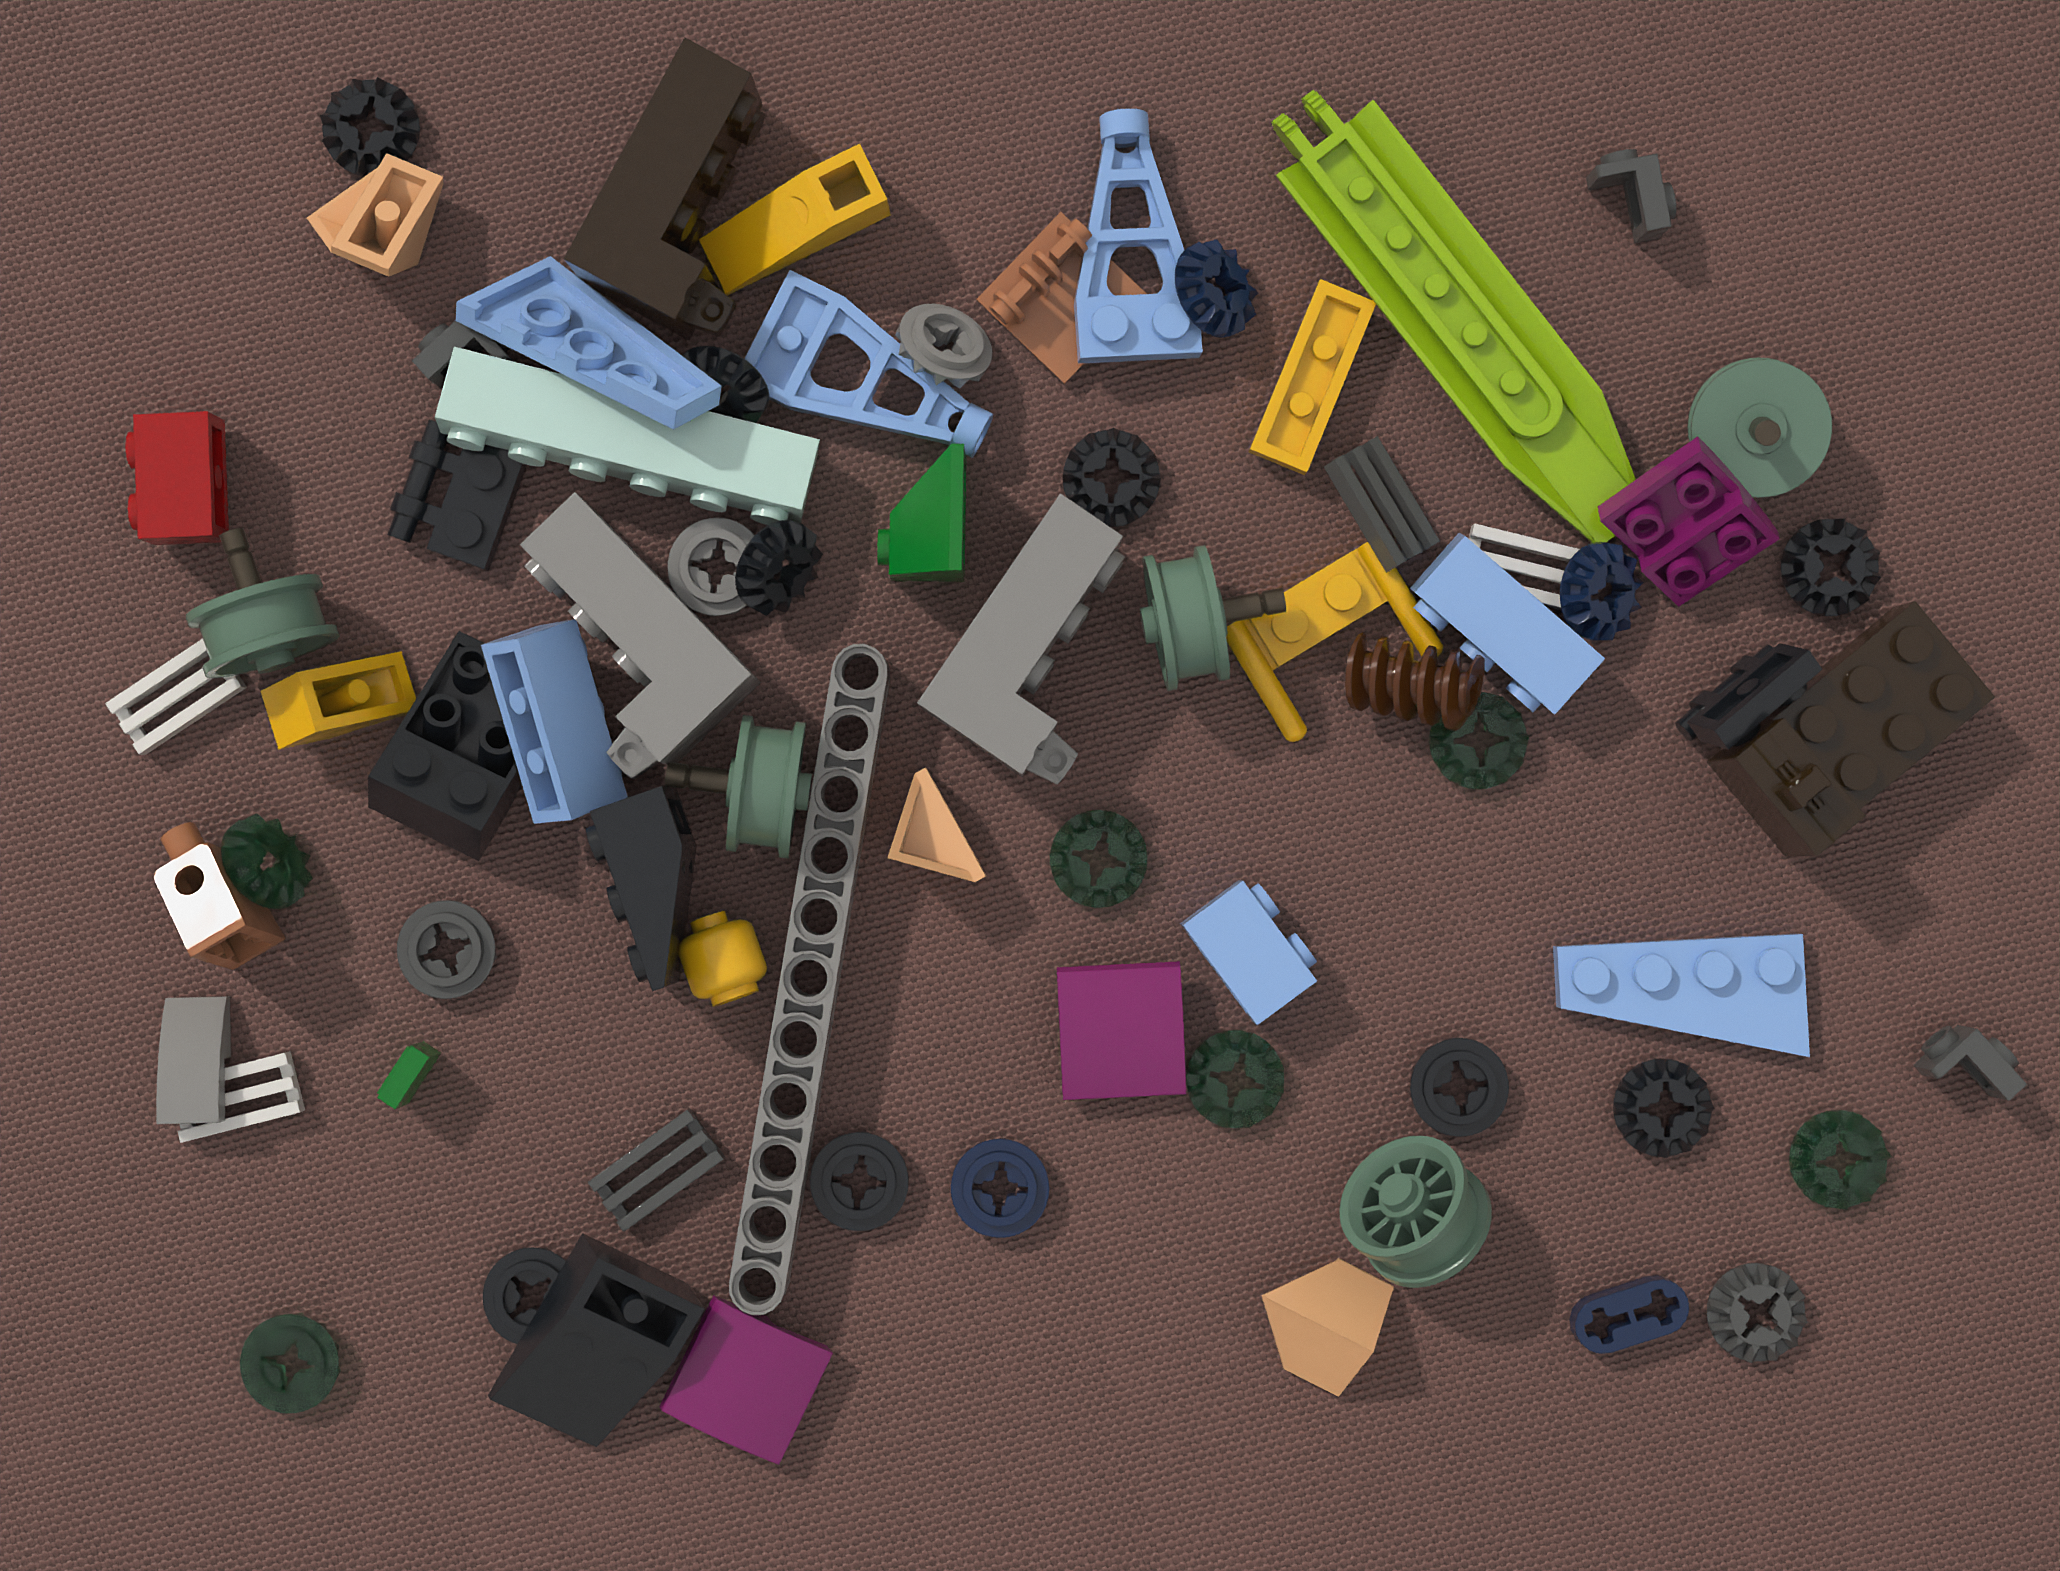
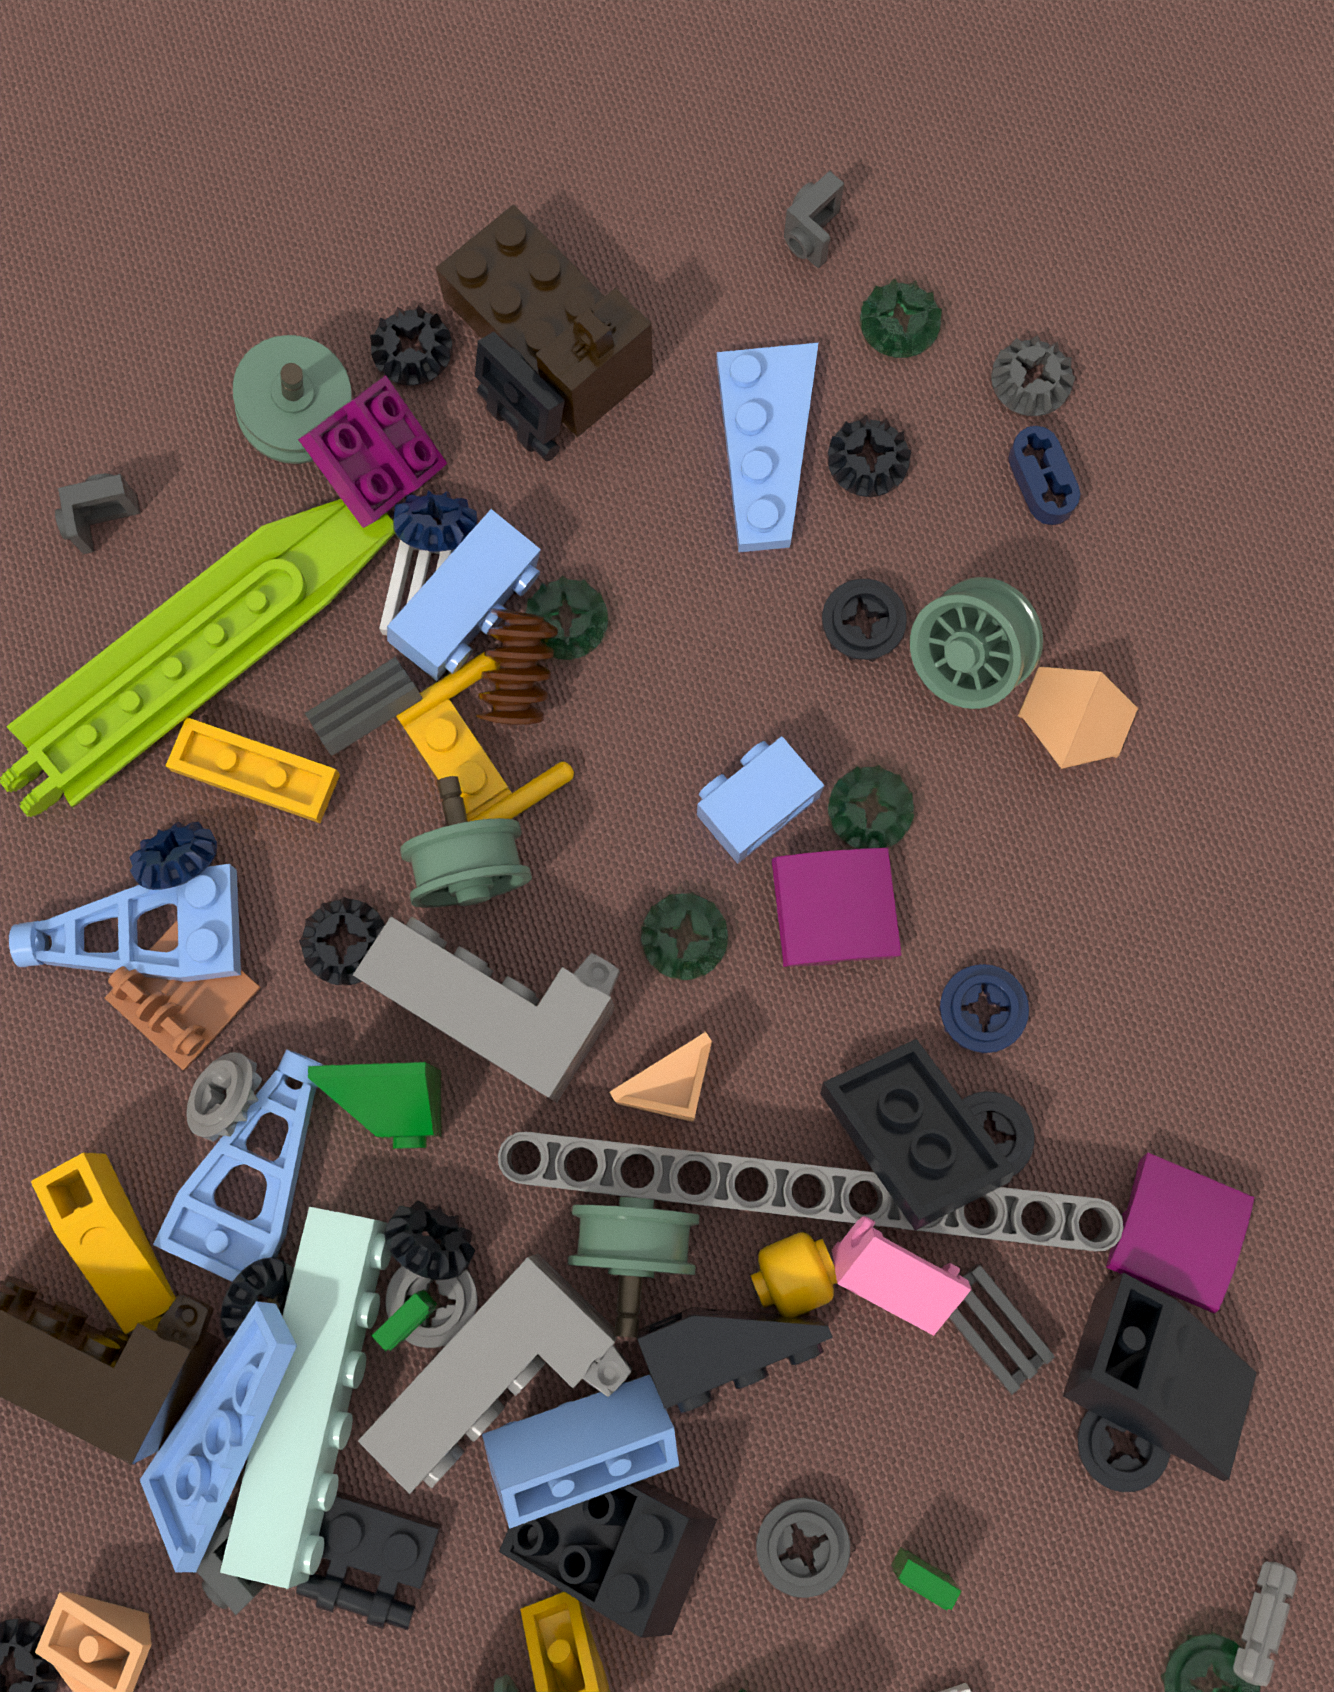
camera: 90 degrees left, 10 degrees down
none -> green tile [372,1289,437,1351]
none -> black plate [820,1039,1015,1231]
none -> bright pink hinge [832,1216,971,1336]
none -> light grey axle [1233,1562,1298,1686]

